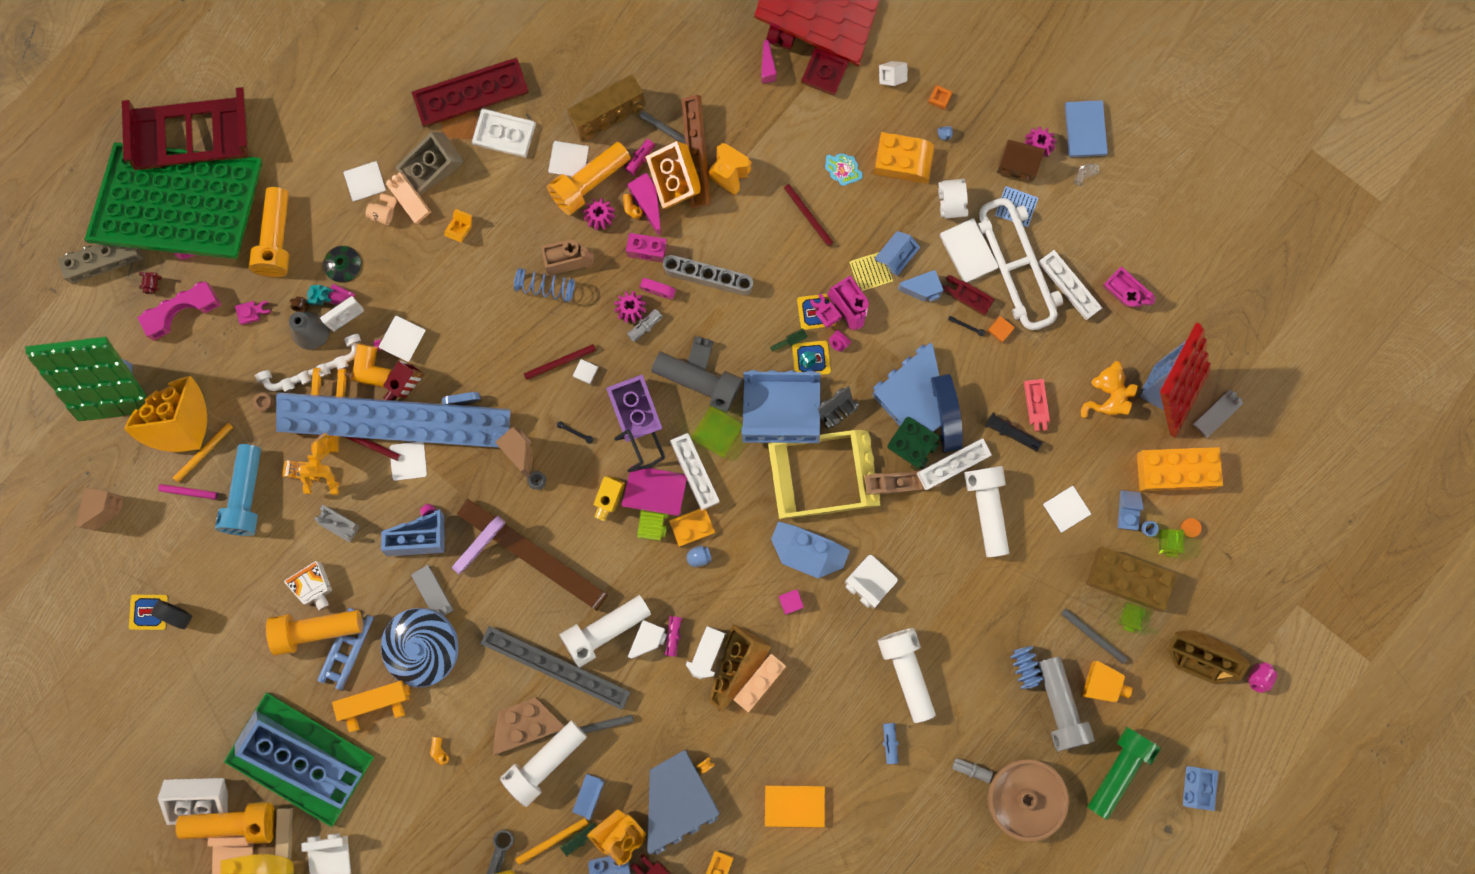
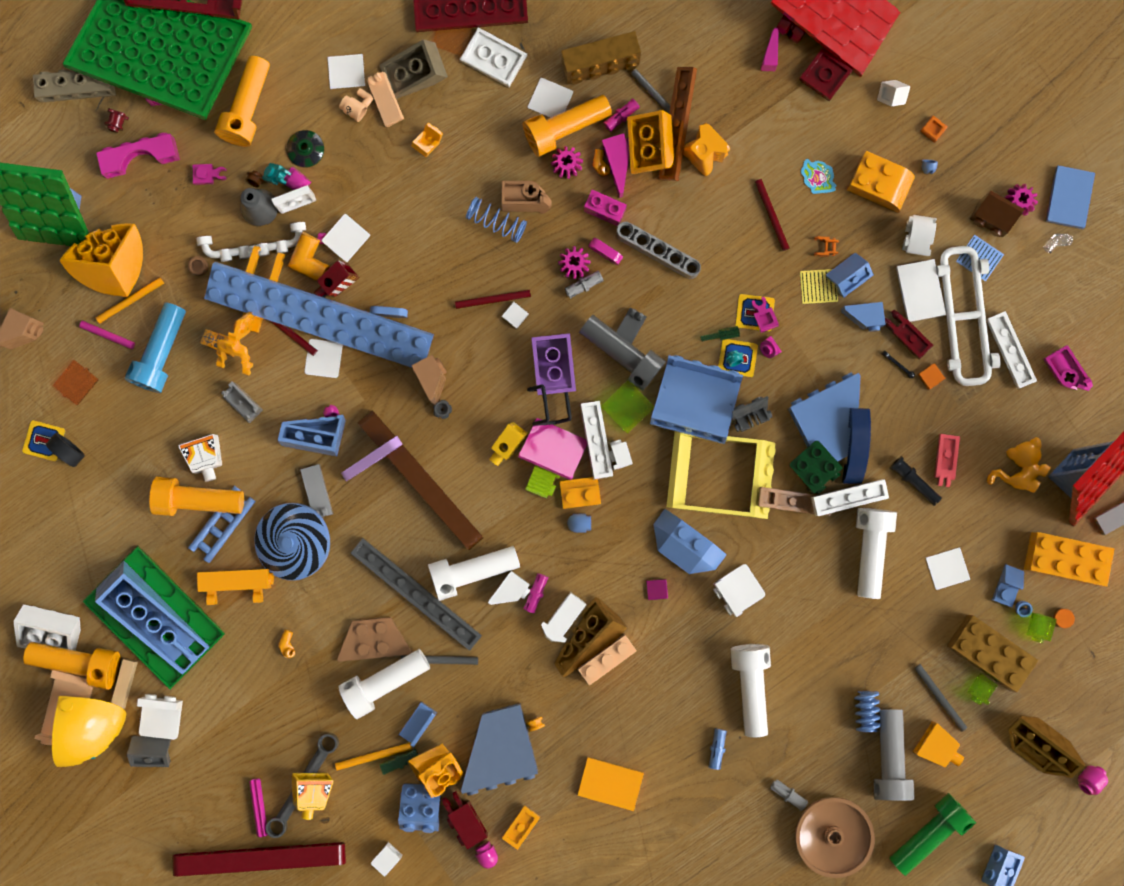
camera: 20 degrees right, 5 degrees up
black hinge [557,421,593,444] -> none
dark pink piece [827,276,869,330] -> none
none -> clear orange piece [53,360,99,405]
none -> white brick [609,440,633,470]
none -> orange piece [814,236,839,257]

